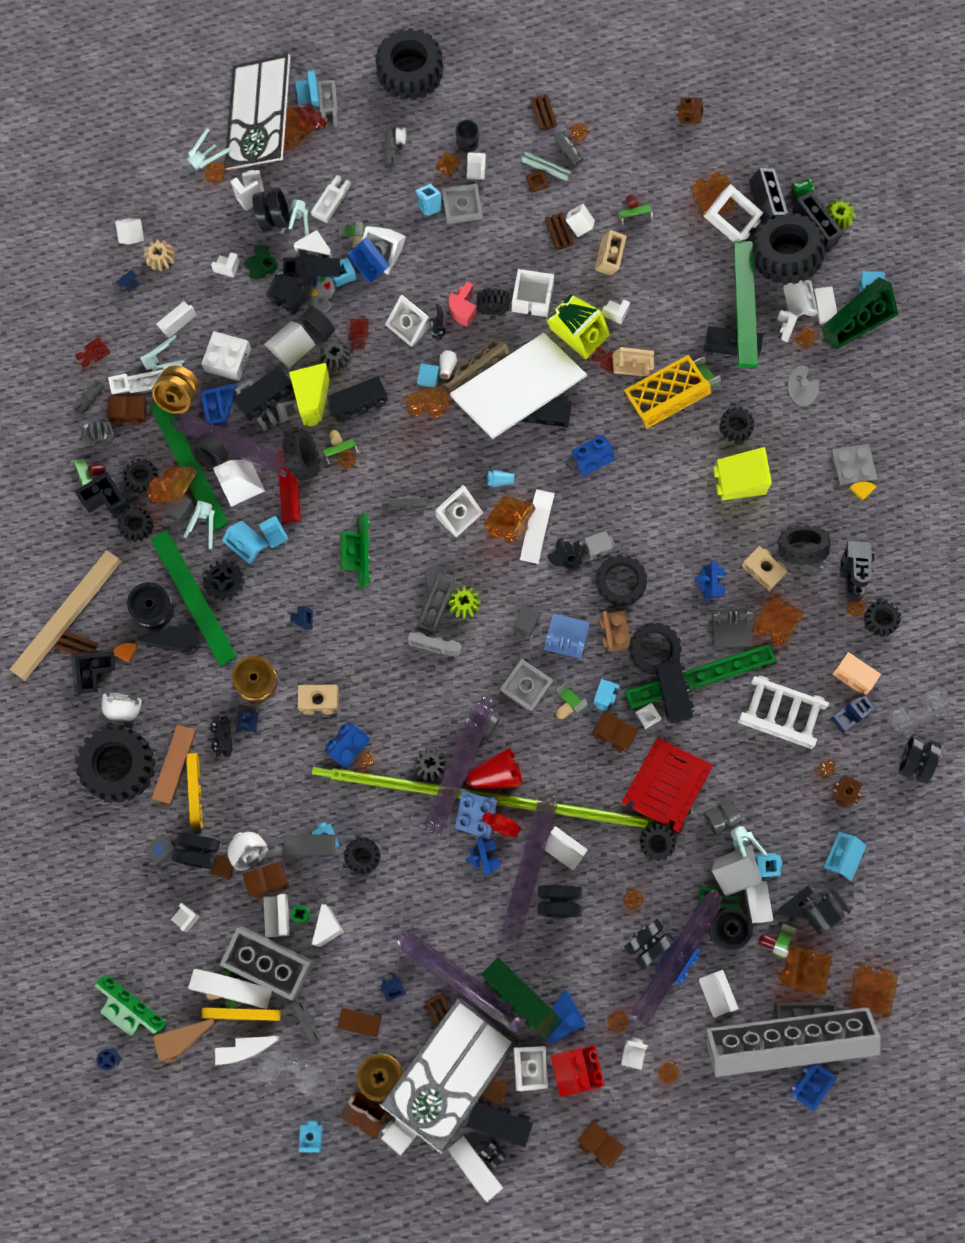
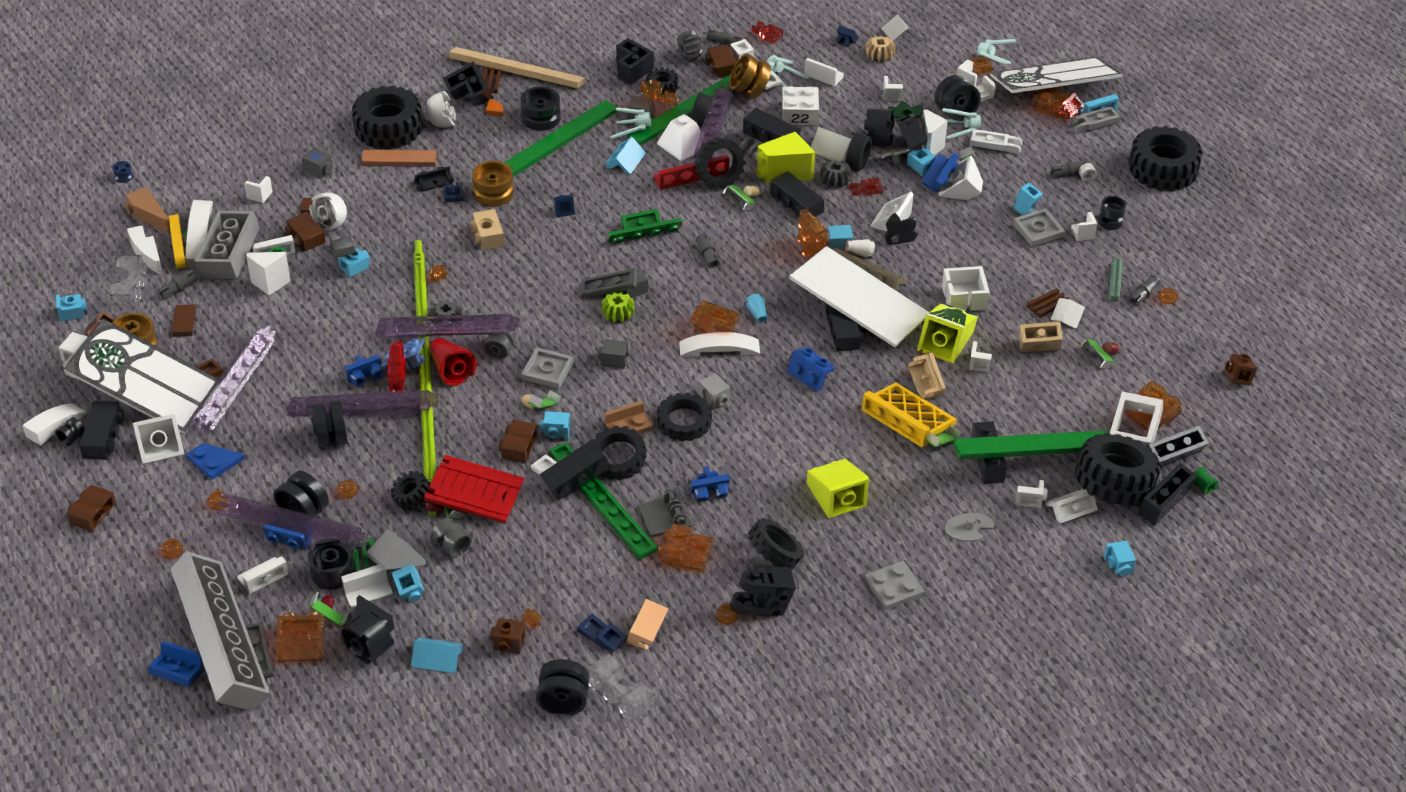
camera: 70 degrees right, 30 degrees down
bright green piece [69,459,106,486] -> none
green bracket [94,975,167,1037] -> none
black tyre [117,506,153,542] -> none
black slope [137,622,201,654] -> none
black wheel [171,833,220,869] -> none
yellow beam [187,753,203,829] -> none
blue wing [200,383,236,428] -> none
black gear [202,559,245,601] -> none
medium azure panel [259,516,288,548] -> none
blue bracket [324,722,370,769] -> none
clear orange plate [337,450,356,468] -> none
black tyre [344,837,381,874] -> none
dark blue tile [380,974,406,1002] -> none
light grey hinge [408,632,462,657] -> none
white slope [435,485,483,537] -> none
clear orange plate [436,152,460,177] -> none
coral brick [449,282,477,328] -> none
black tyre [476,288,510,315] -> none
dark green wedge [481,957,563,1040] -> none
clear orange plate [483,1078,509,1104] -> none
reddish brown tile [526,170,549,193] -> none
reddish brown tile [530,94,557,131] -> none
white panel [542,826,588,870] -> none
medium blue hinge [544,613,590,659] -> none
black plate [547,538,584,571] -> none
red slope [550,1045,604,1097] -> none
white bracket [621,1037,647,1070] -> none
black tyre [719,407,755,443] -> none
light aqua plant [731,826,767,857] -> none
white fence [737,676,829,749] -> none
tan brick [742,546,788,592] -> none
clear orange plate [793,325,819,351] -> none
white tile [813,287,837,324] -> none
dark green wedge [821,277,899,349] -> none
lime gear [826,199,855,230] -> none
yellow tile [849,481,877,501] -> none
clear orange plate [849,965,898,1016] -> none
black tyre [864,600,901,637] -> none

